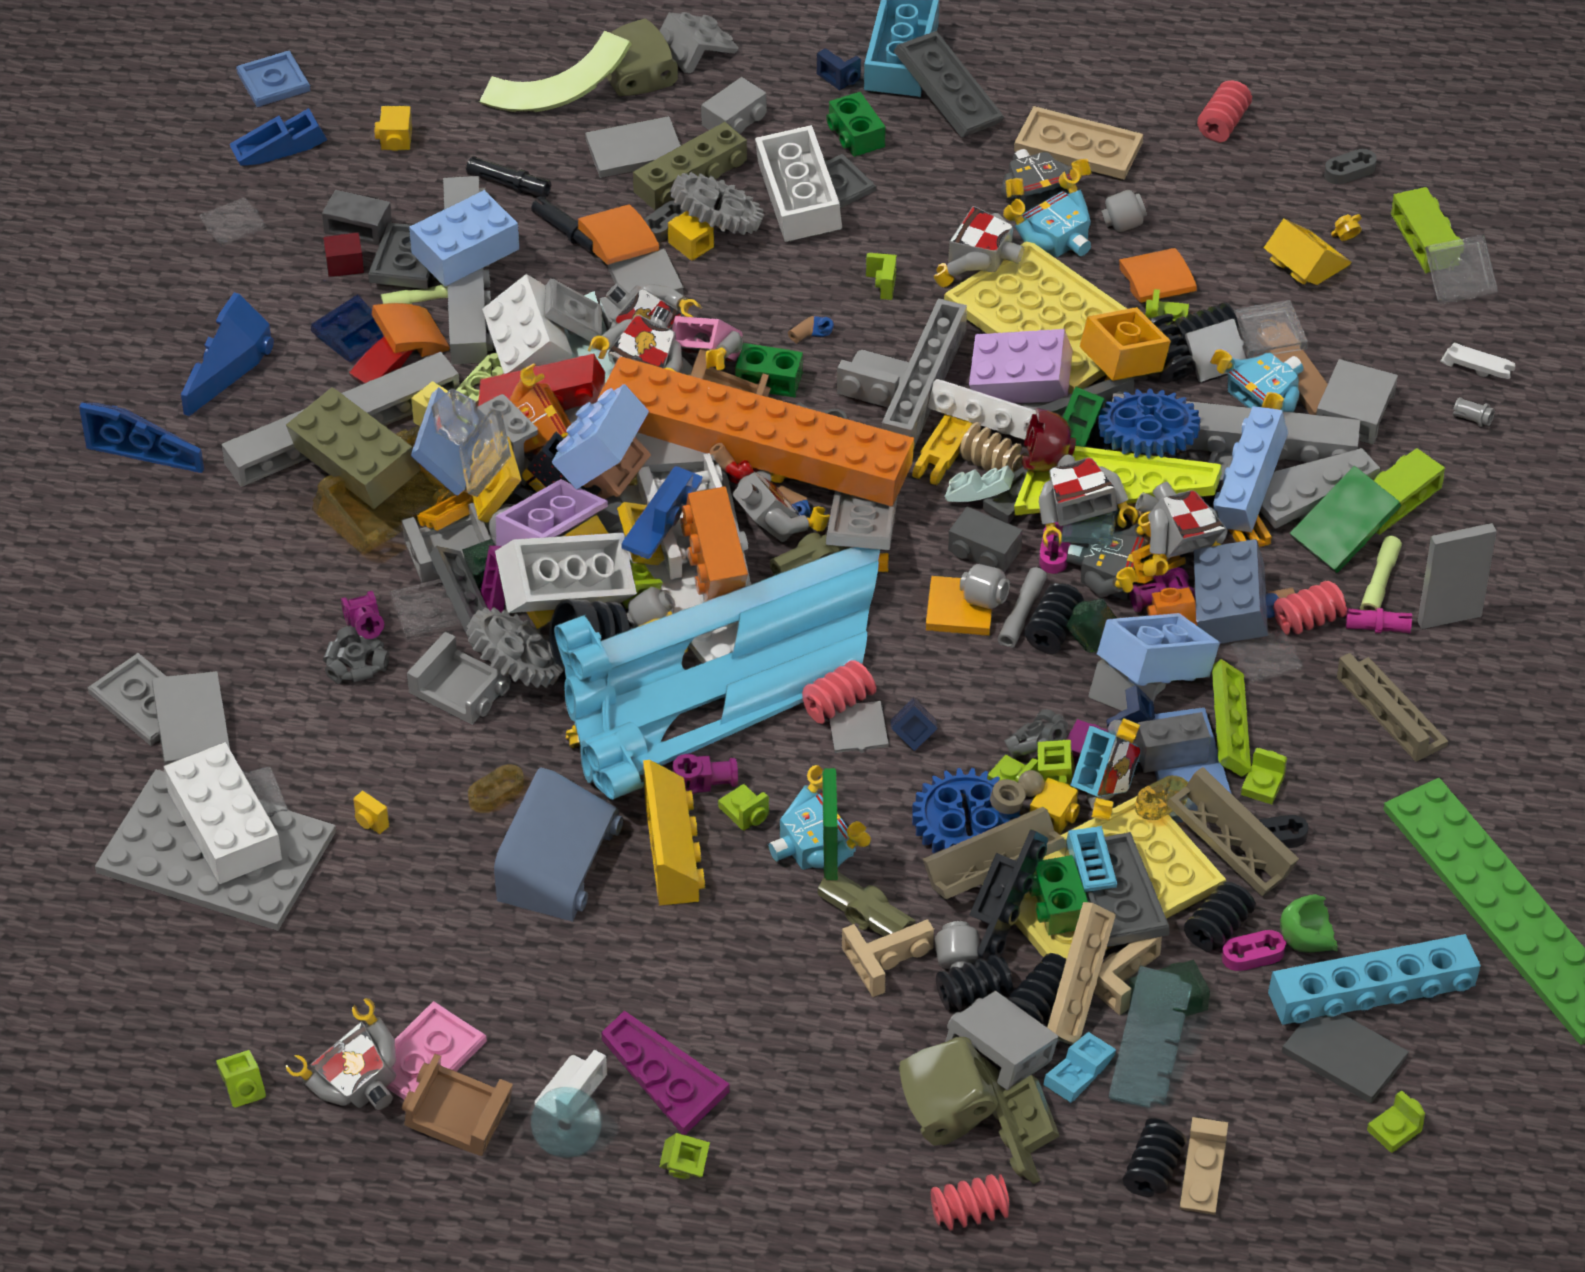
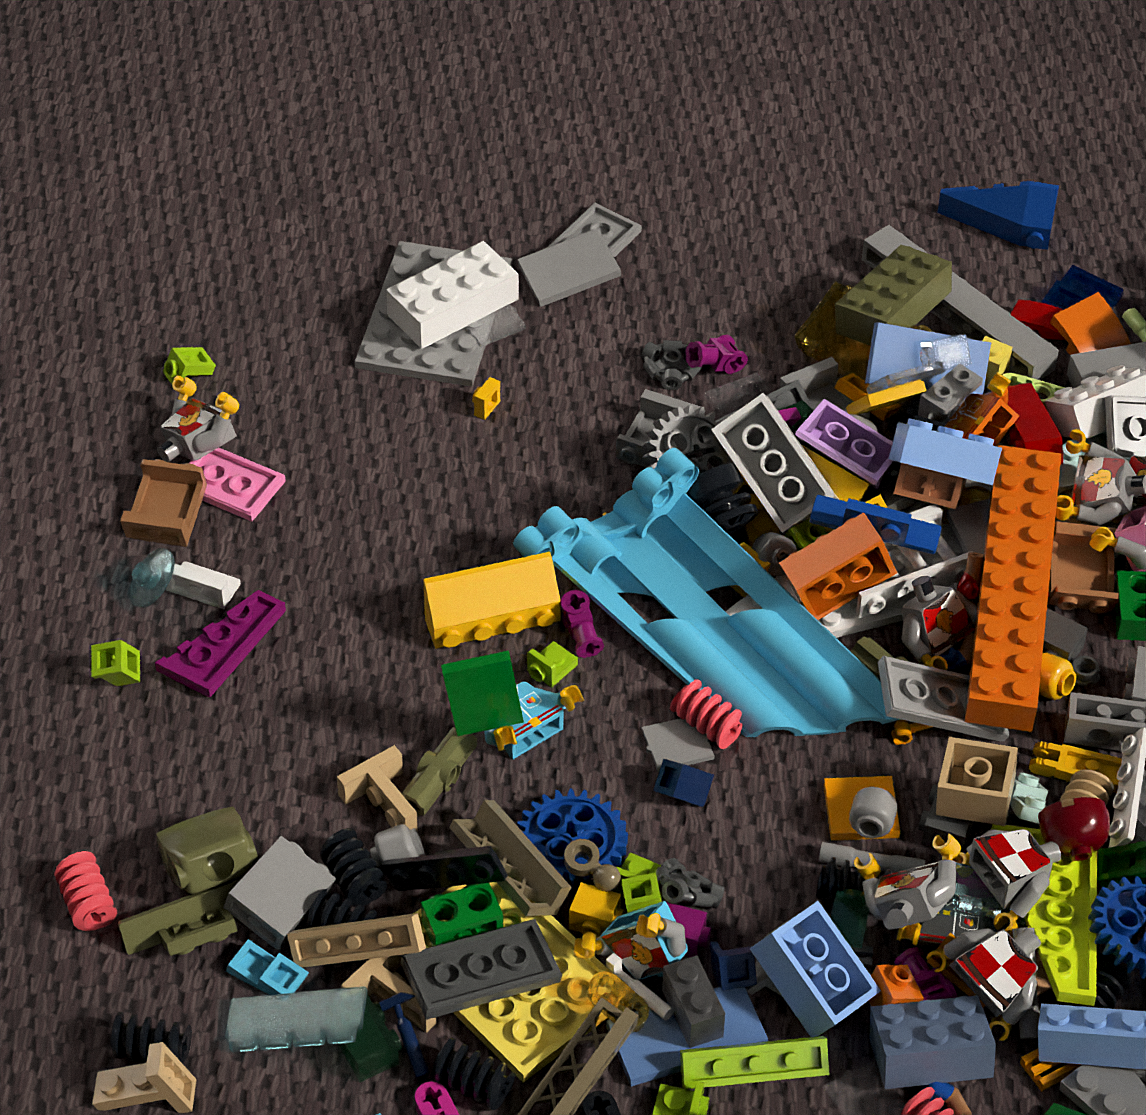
camera: 80 degrees right, 0 degrees up
blue wedge [79,403,204,473] -> none
clear yellow beam [468,764,524,813] -> none
sand blue windscreen [494,767,623,922] -> none
medium azure slope [1066,826,1117,892] -> none
none -> dark blue piece [379,992,430,1078]
none -> white piece [606,953,674,1021]
none -> torso [854,833,961,930]
none -> tan brick [936,737,1018,826]

